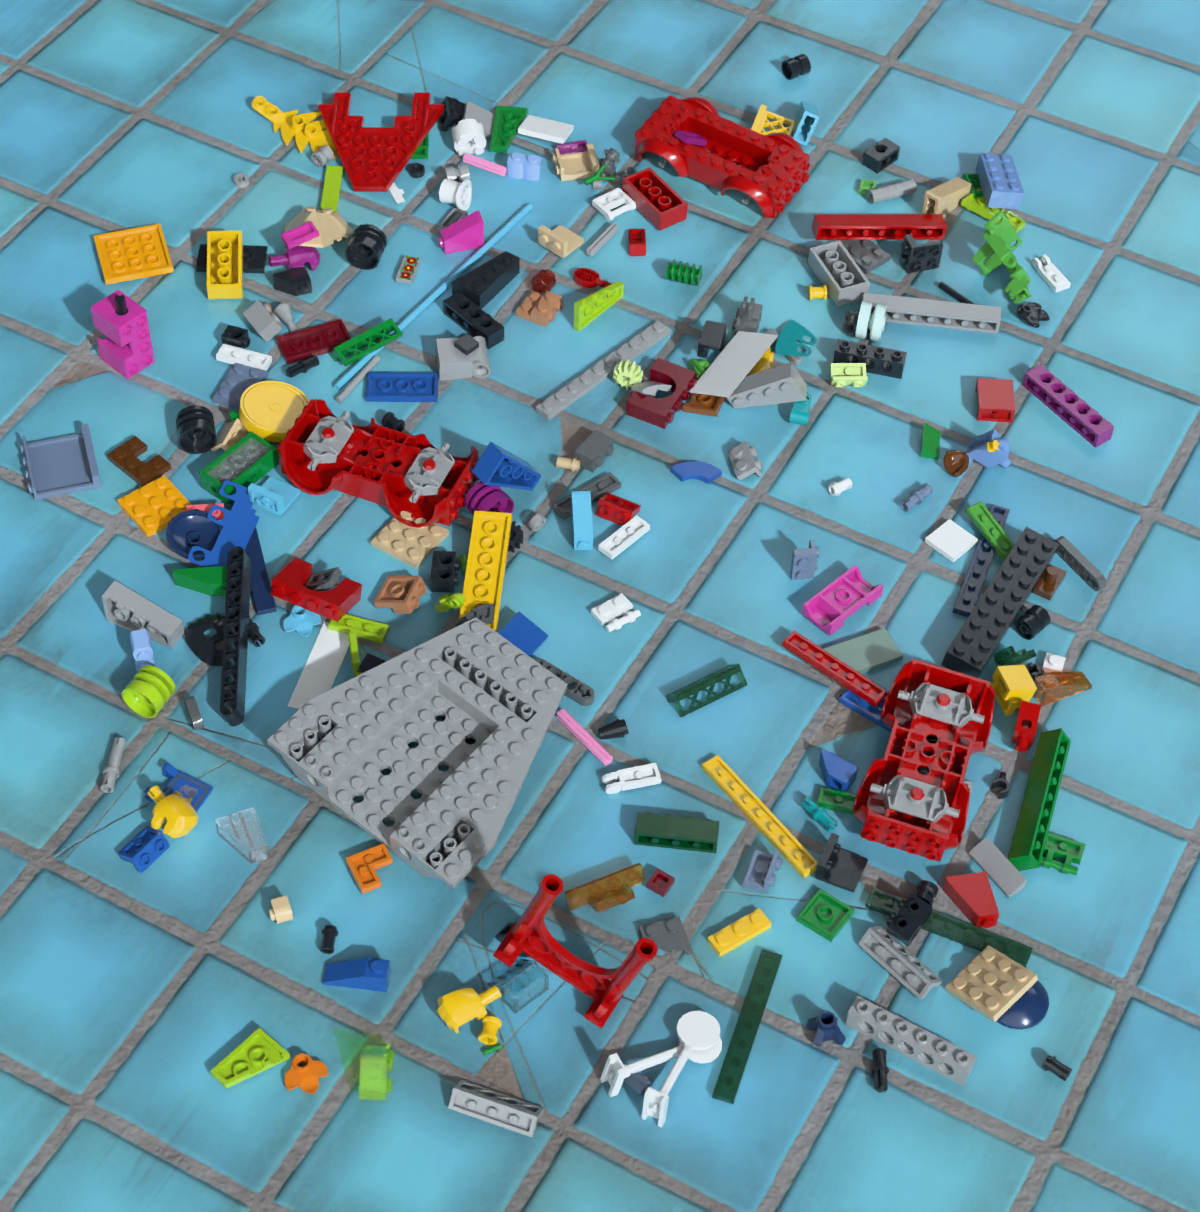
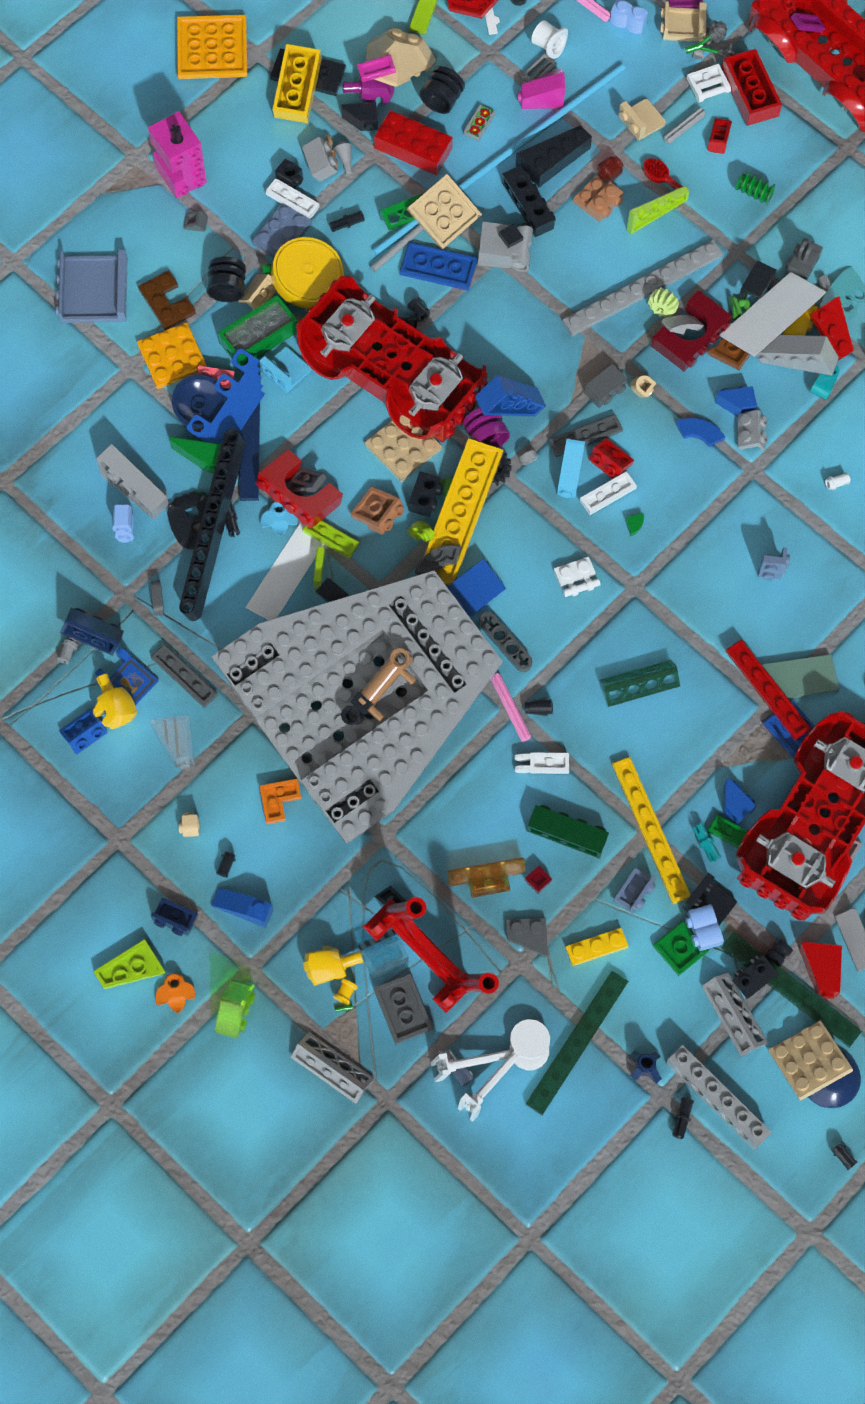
camera: 15 degrees right, 20 degrees up
lime wheel [122,665,176,718] -> none
dark red tile [275,319,351,364] -> none
light grey wheel [443,164,470,182] -> none
tan pin [556,456,580,472] -> none
dark pink piece [802,565,883,635] -> none
none -> dark blue slope [60,608,124,656]
none -> dark grey tile [151,644,218,708]
none -> dark blue bracket [151,898,199,936]
none -> dark grey slope [184,210,208,232]
none -> medium nougat piece [341,648,416,725]
none -> dark grey plate [373,974,433,1045]
none -> red brick [374,110,453,176]
none -> tan plate [407,174,482,249]
none -> green tile [625,513,644,536]
none -> tan plate [631,375,656,398]
none -> light blue brick [685,904,724,951]
none -> blue slope [715,386,757,417]
none -> red wing [809,296,854,361]

